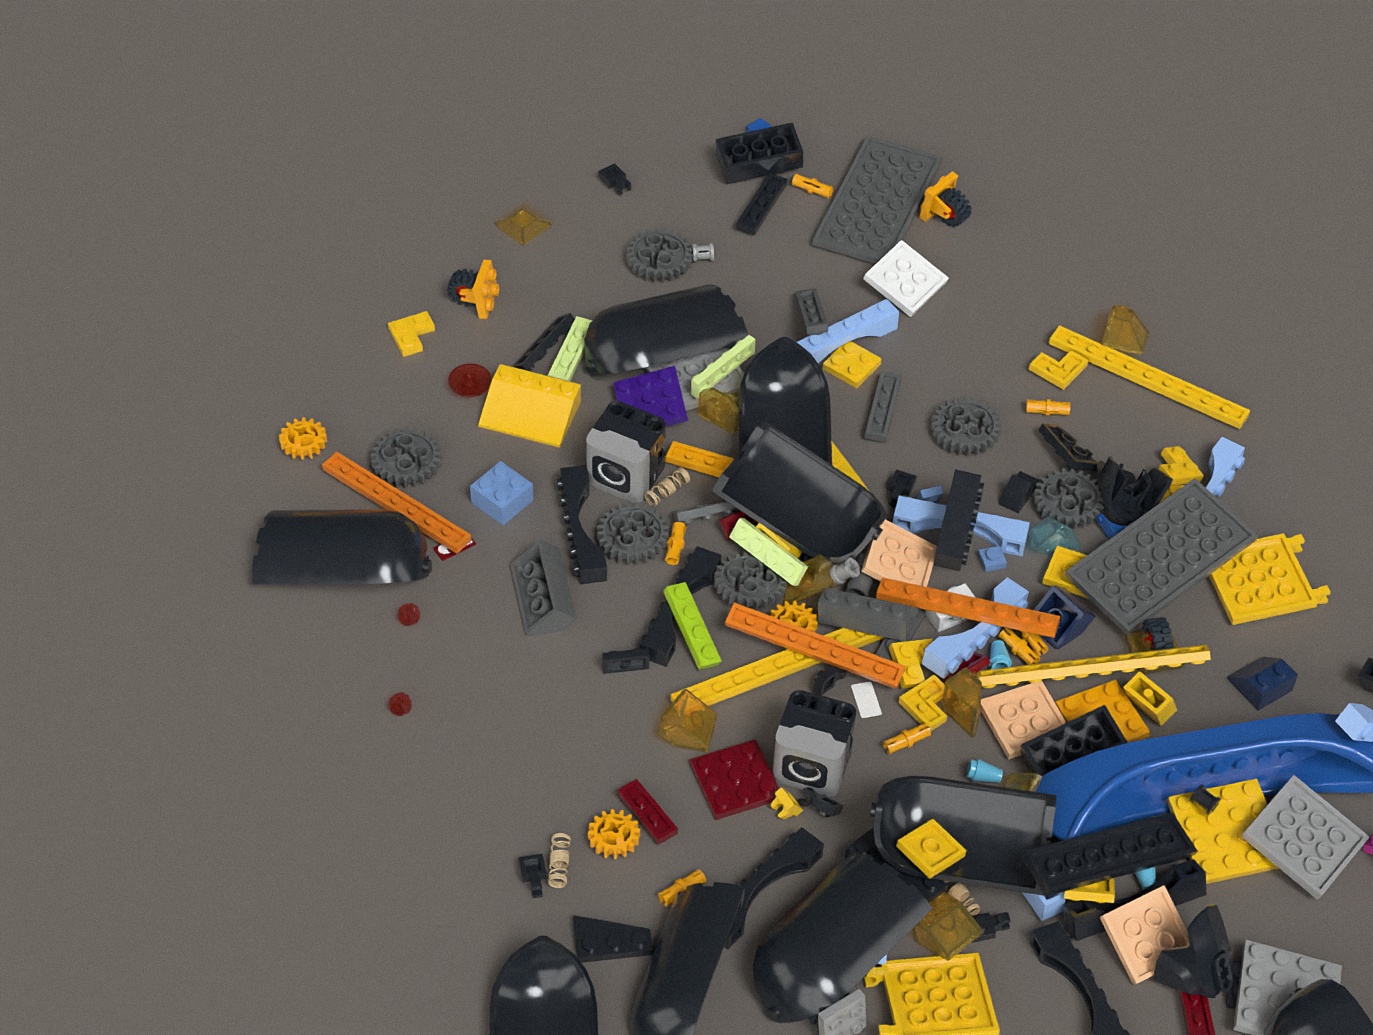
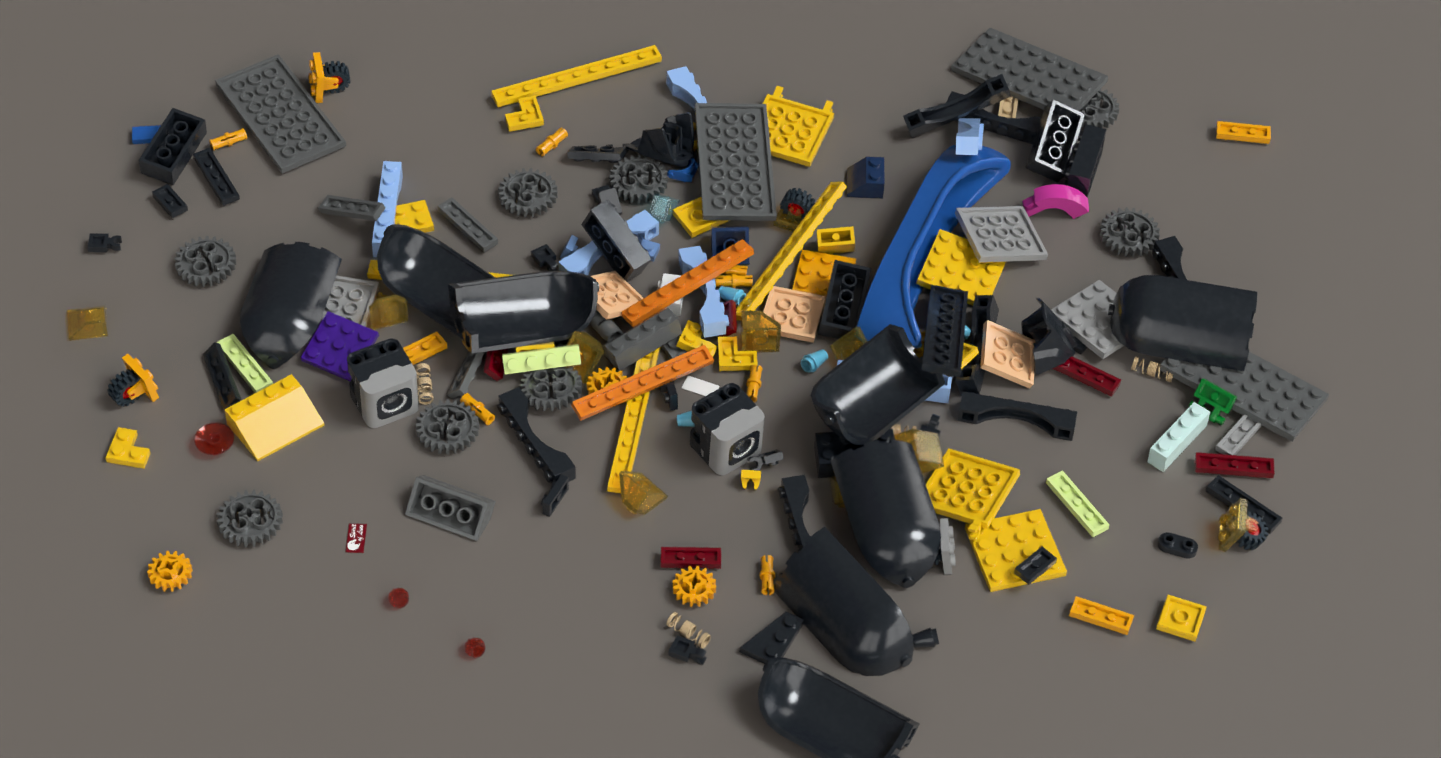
camera: 55 degrees left, 0 degrees up
black panel [252,509,432,584] -> none
orange plate [322,452,471,554] -> none
medium blue brick [470,461,533,526] -> none
black arch [556,465,607,585] -> none
lime plate [663,582,722,670] -> none
dark red plate [690,739,779,820] -> none
yellowish green plate [691,335,755,399] -> none
light grey bush [692,243,714,262] -> none
light grey bush [830,558,860,585] -> none
white plate [863,240,949,317] -> none
yellow plate [896,819,967,879] -> none
clear yellow slope [1101,305,1150,355] -> none
yellow plate [1158,446,1204,486] -> none
black bush [1189,784,1222,816] -> none
none -> black plate [152,184,188,218]

